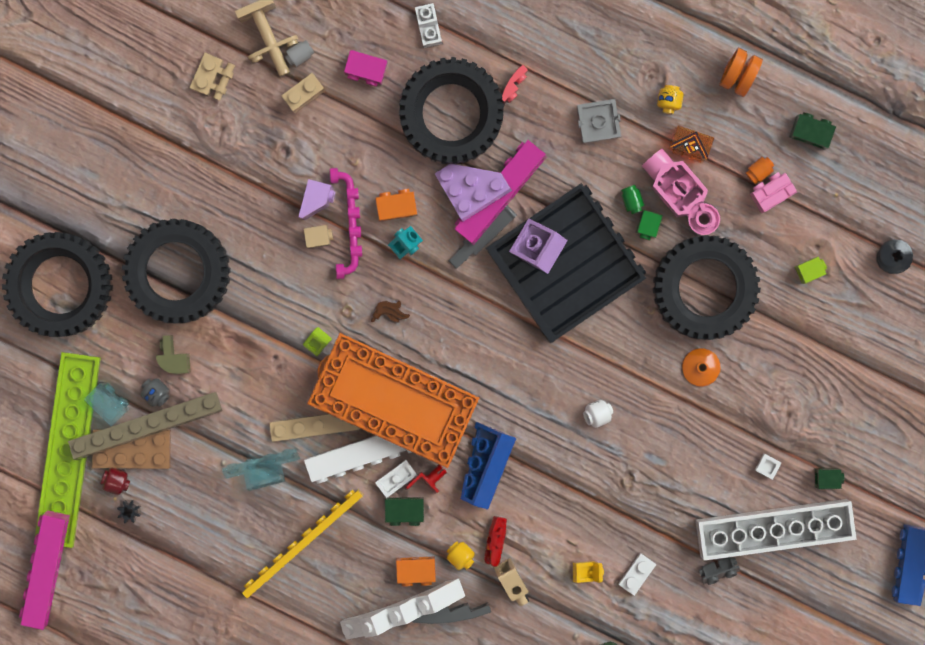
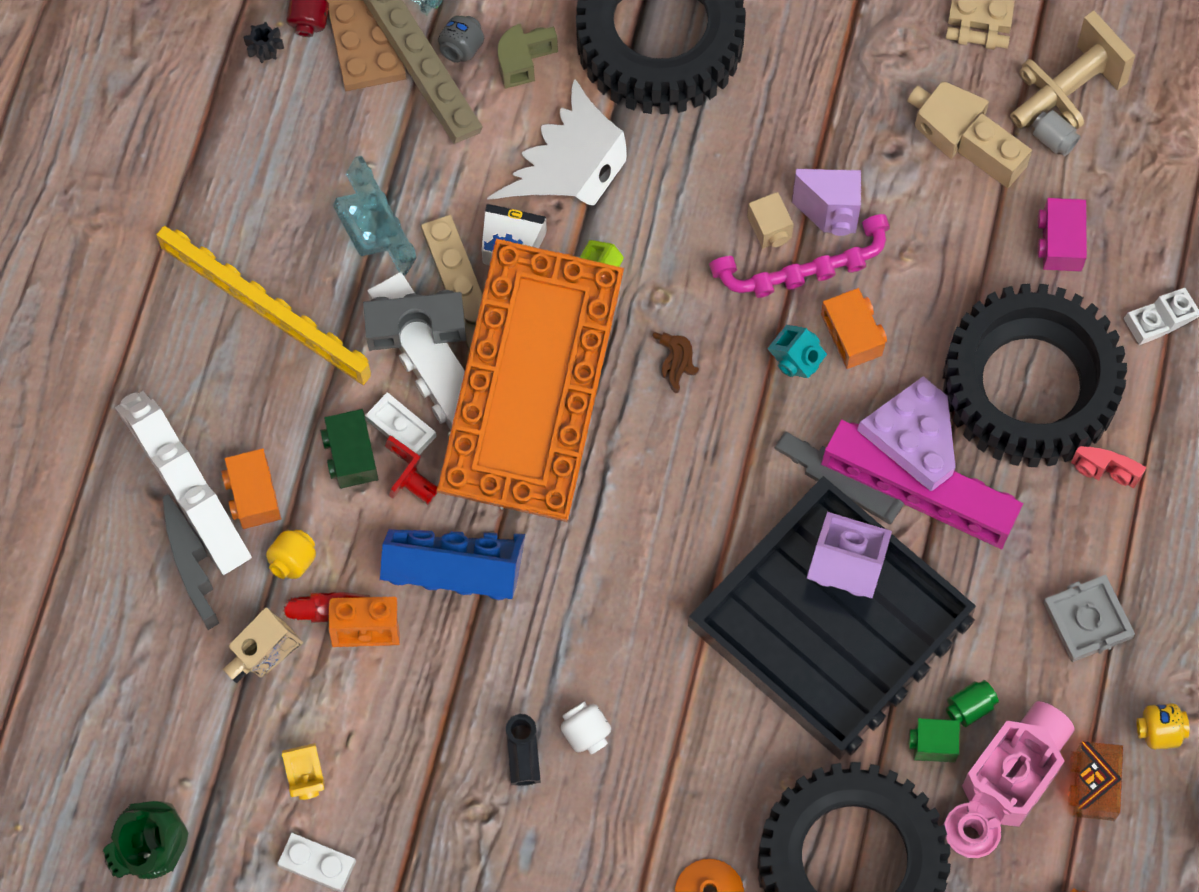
camera: 80 degrees right, 20 degrees down
none -> orange bracket [329,597,400,647]
none -> dark grey arch [363,290,467,351]
none -> white torso [482,204,547,266]
none -> white piece [487,80,627,205]
none -> black piece [506,714,541,786]
none -> tan torso [908,82,989,159]

